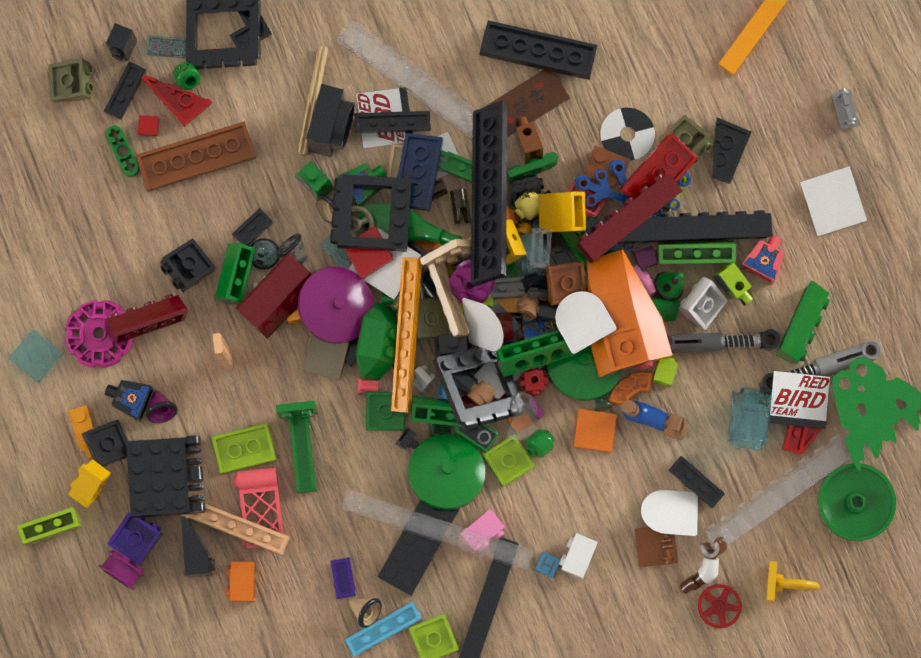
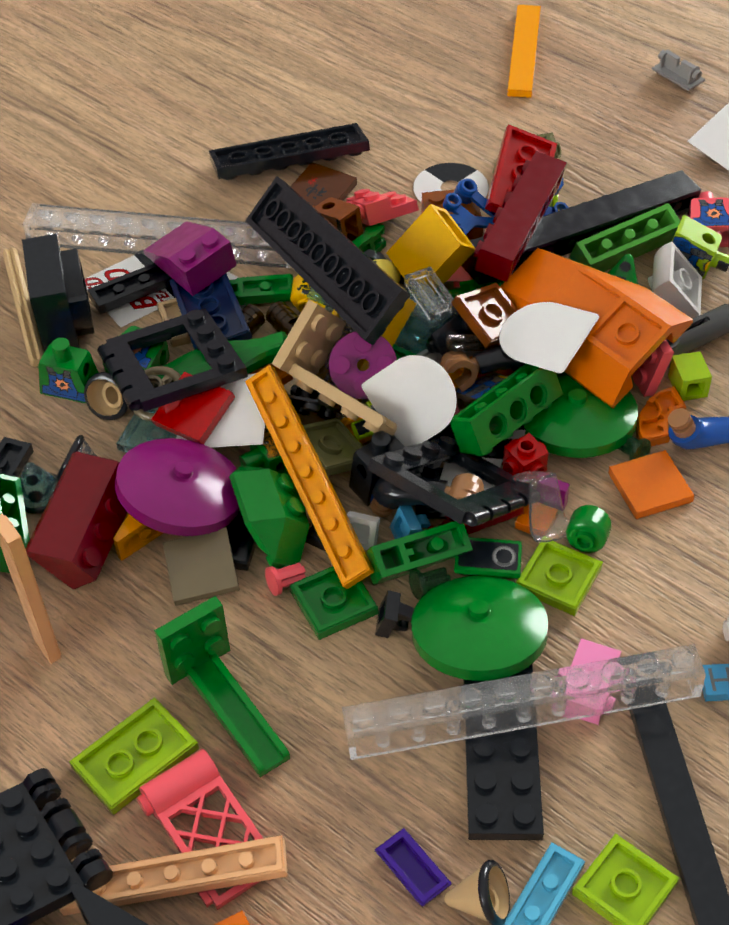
camera: 25 degrees left, 30 degrees down
black wing [712,117,752,184] -> none
none -> magenta slope [143,221,237,296]
none -> coral plate [346,189,419,226]

